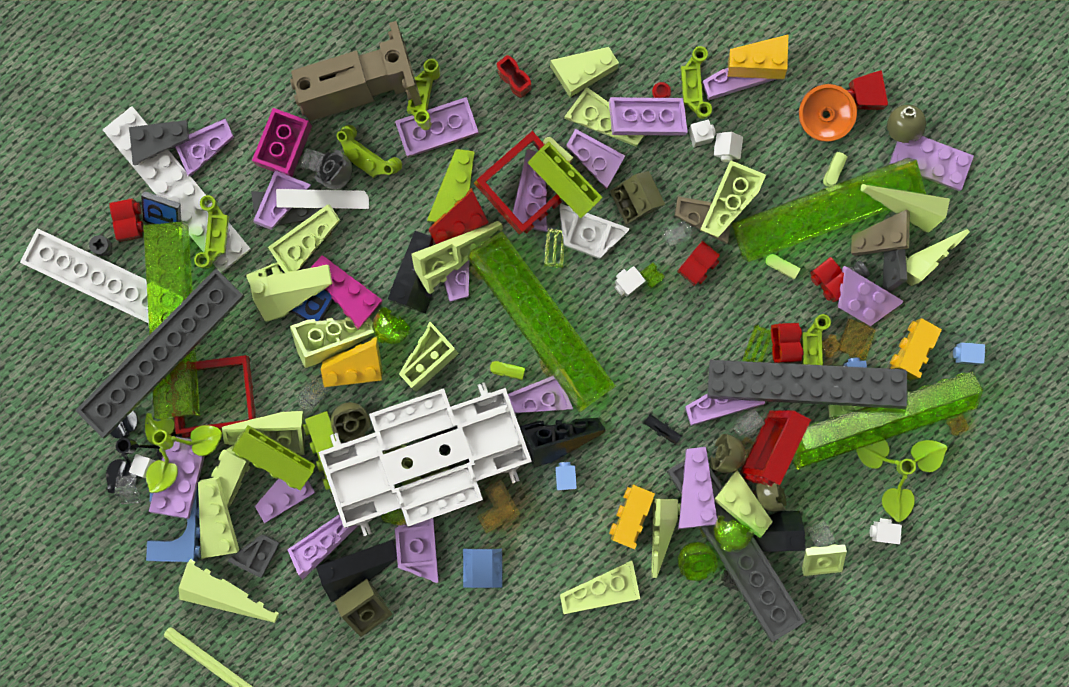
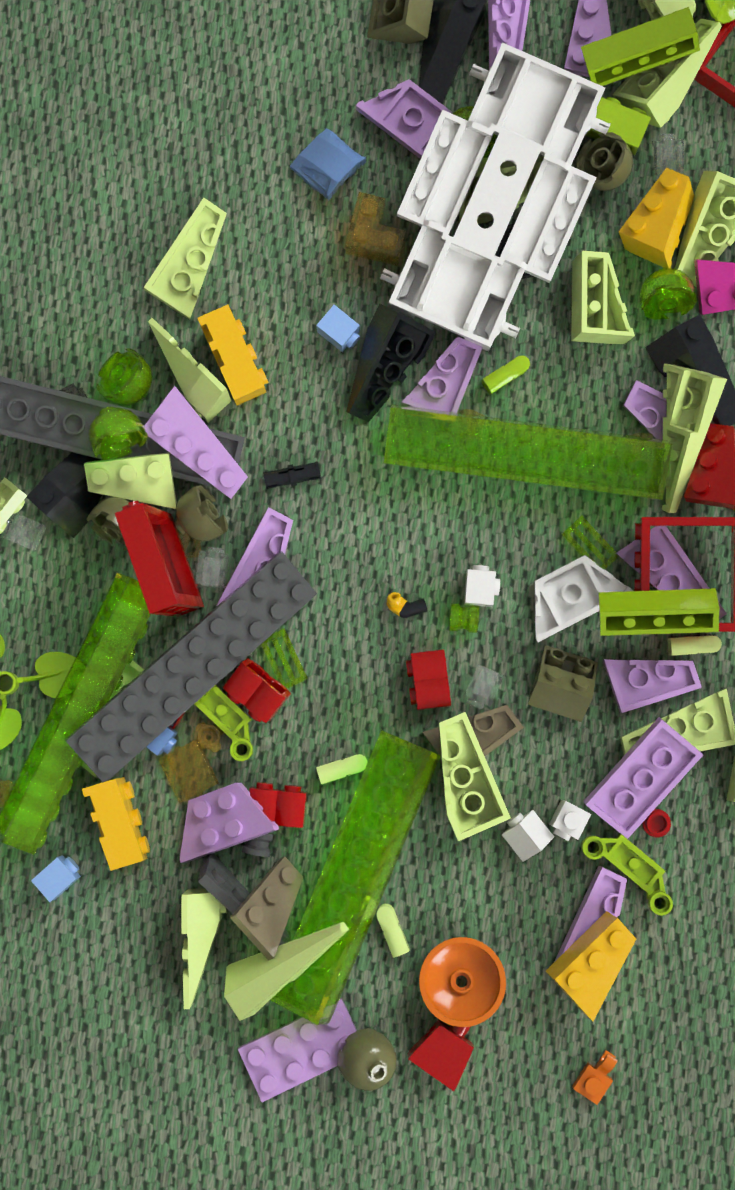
camera: 135 degrees right, 0 degrees up
none -> arm [386,592,428,618]
none -> orange plate [572,1050,618,1105]

